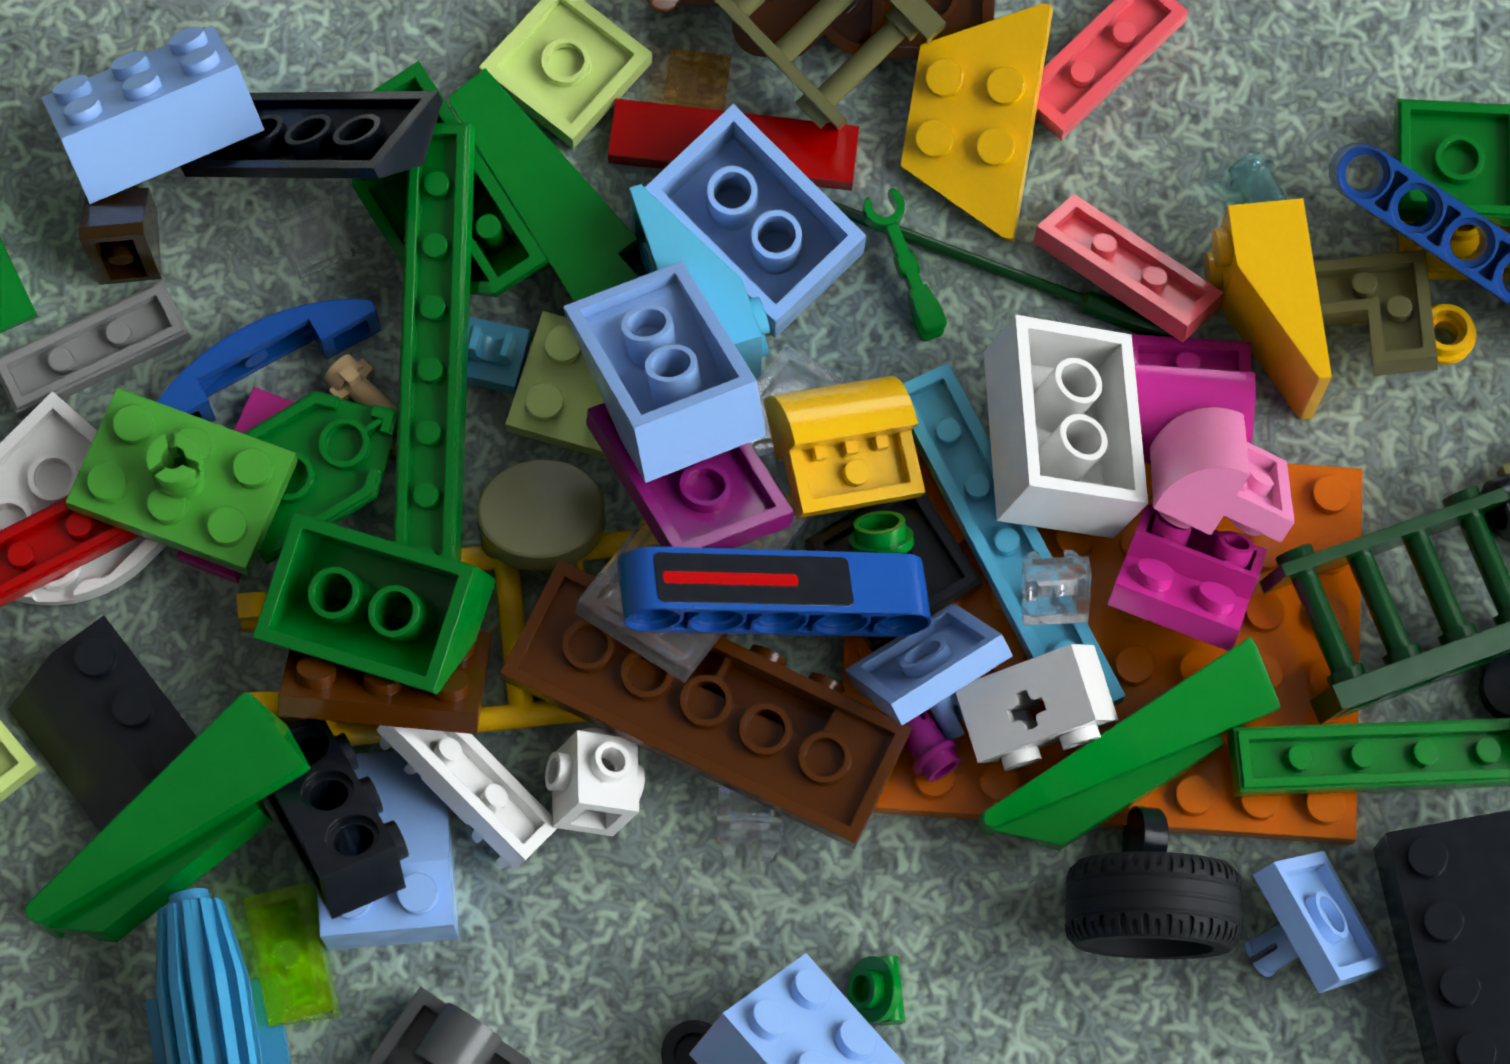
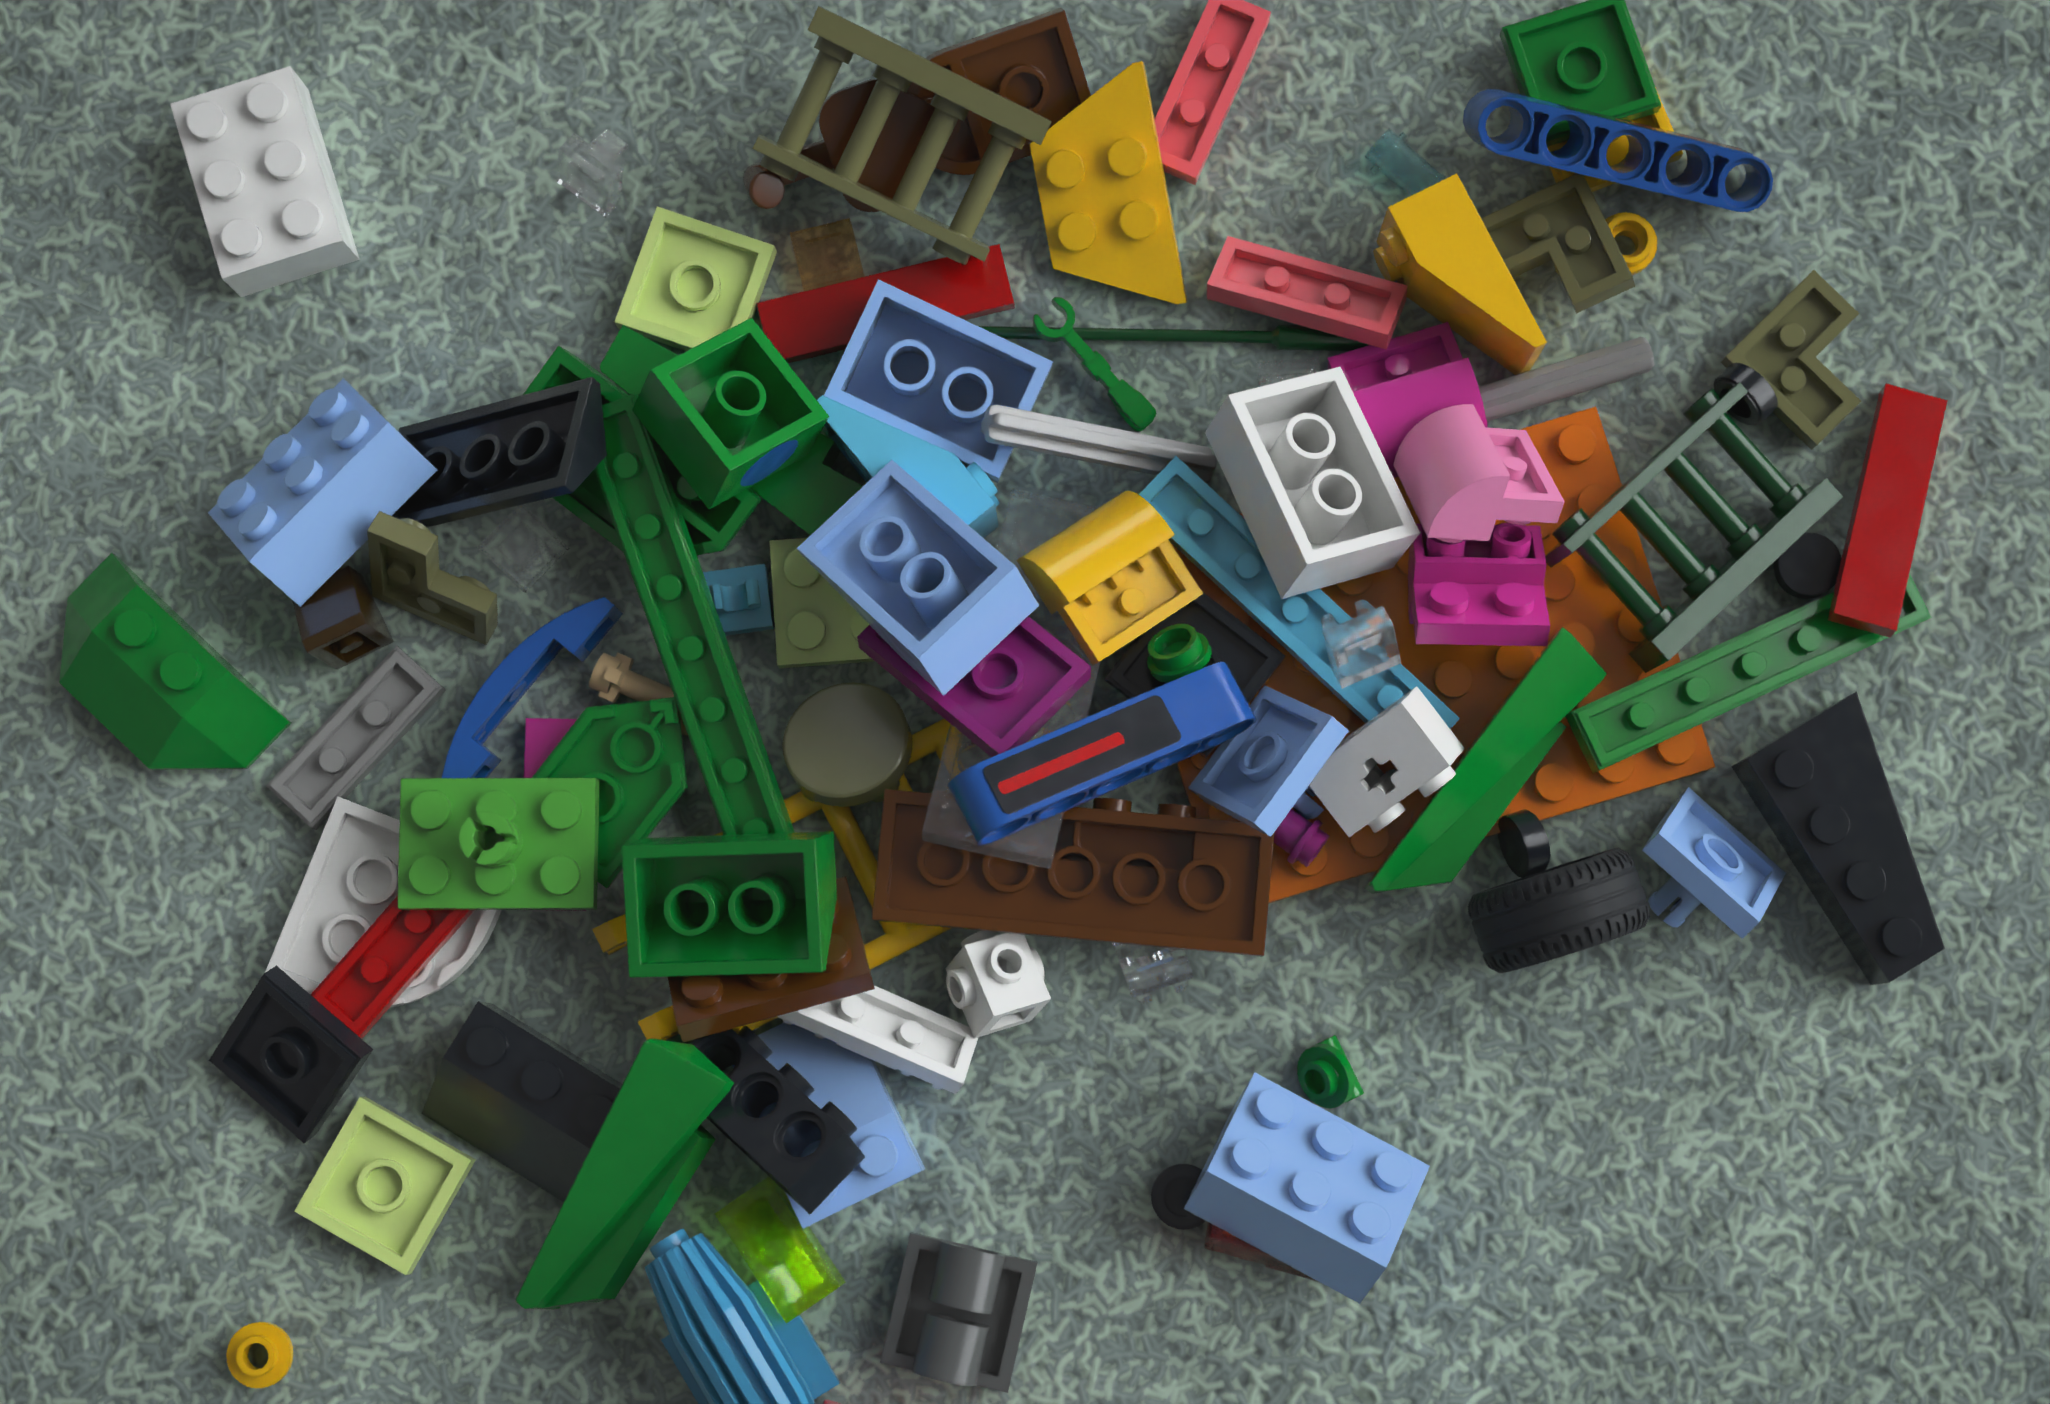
camera: 10 degrees left, 10 degrees up
none -> olive plate [367,511,498,645]
none -> green brick [632,318,830,510]
none -> light grey axle [981,405,1217,483]
none -> light grey axle [1479,337,1655,422]

